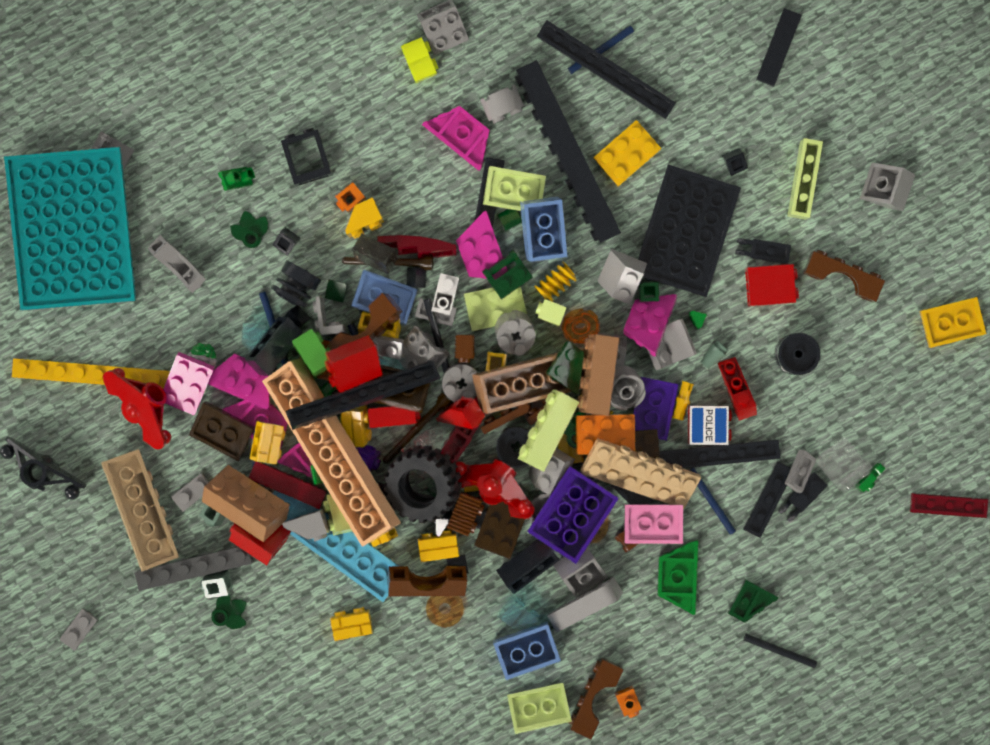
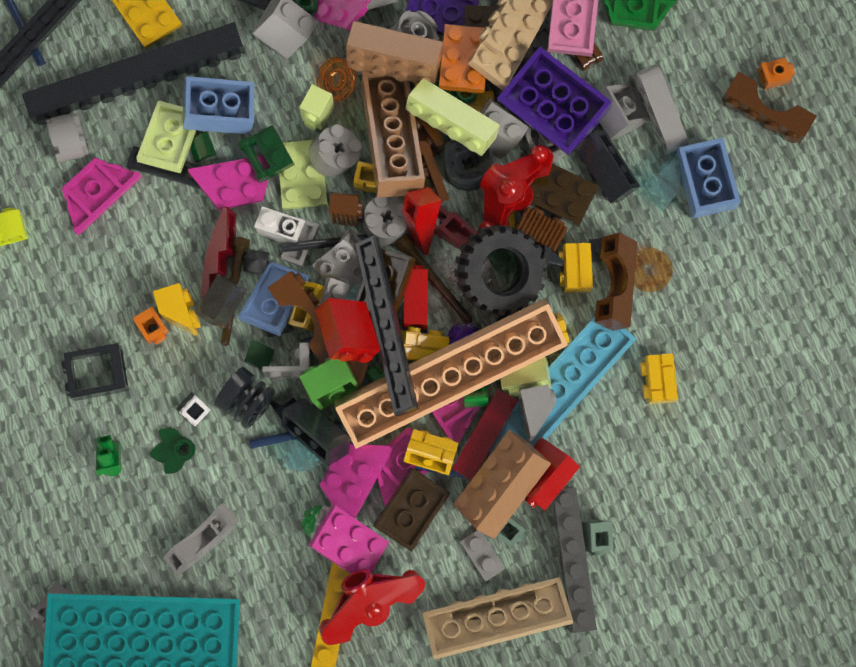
camera: 85 degrees left, 10 degrees down
dark green plate [211,594,247,629] -> none
yellowish green plate [507,683,572,734] -> none
yellow piece [534,261,577,302] -> none
dark green wing [546,341,584,394] -> none

